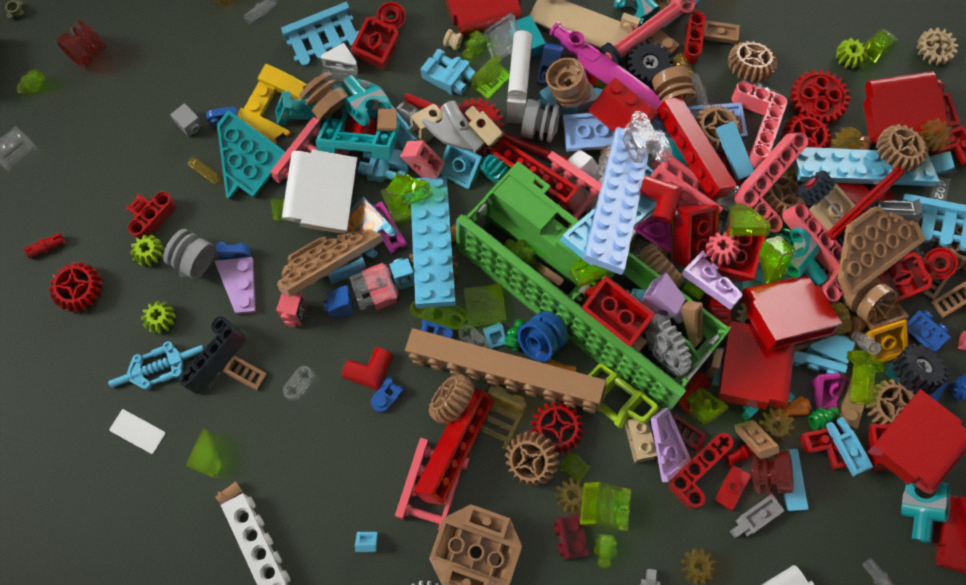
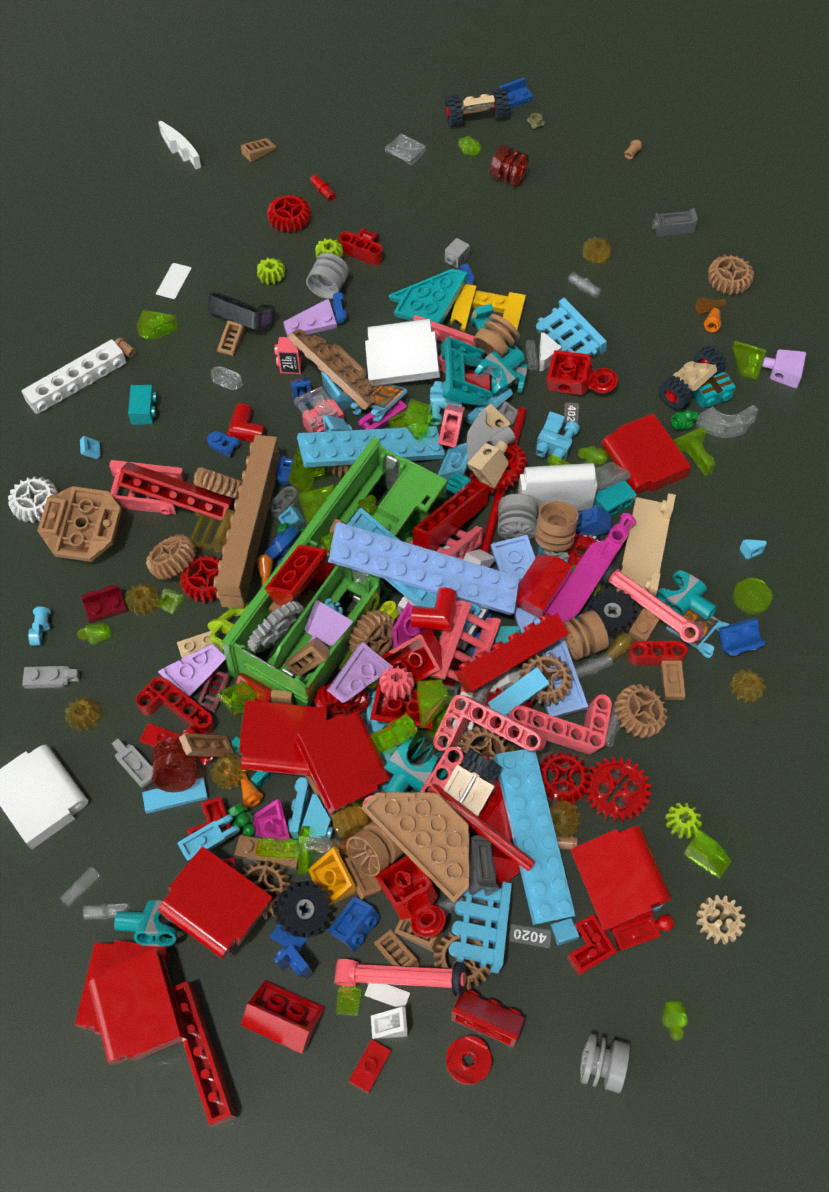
camera: 80 degrees right, 10 degrees down
medium azure bar [108,342,204,390] -> none
clear yellow axle [187,157,220,184] -> none
medium nougat slope [377,109,397,131] -> none
tan wheel [443,29,463,51] -> none
clear neon green brick [580,482,631,531] -> none
clear piece [623,111,672,163] -> none
medium nougat gear [876,124,929,173] -> none
clear yellow gear [918,119,954,151] -> none
none -> clear axle [83,903,128,920]
none -> teal brick [128,385,157,425]
none -> clear sticker [563,402,579,429]

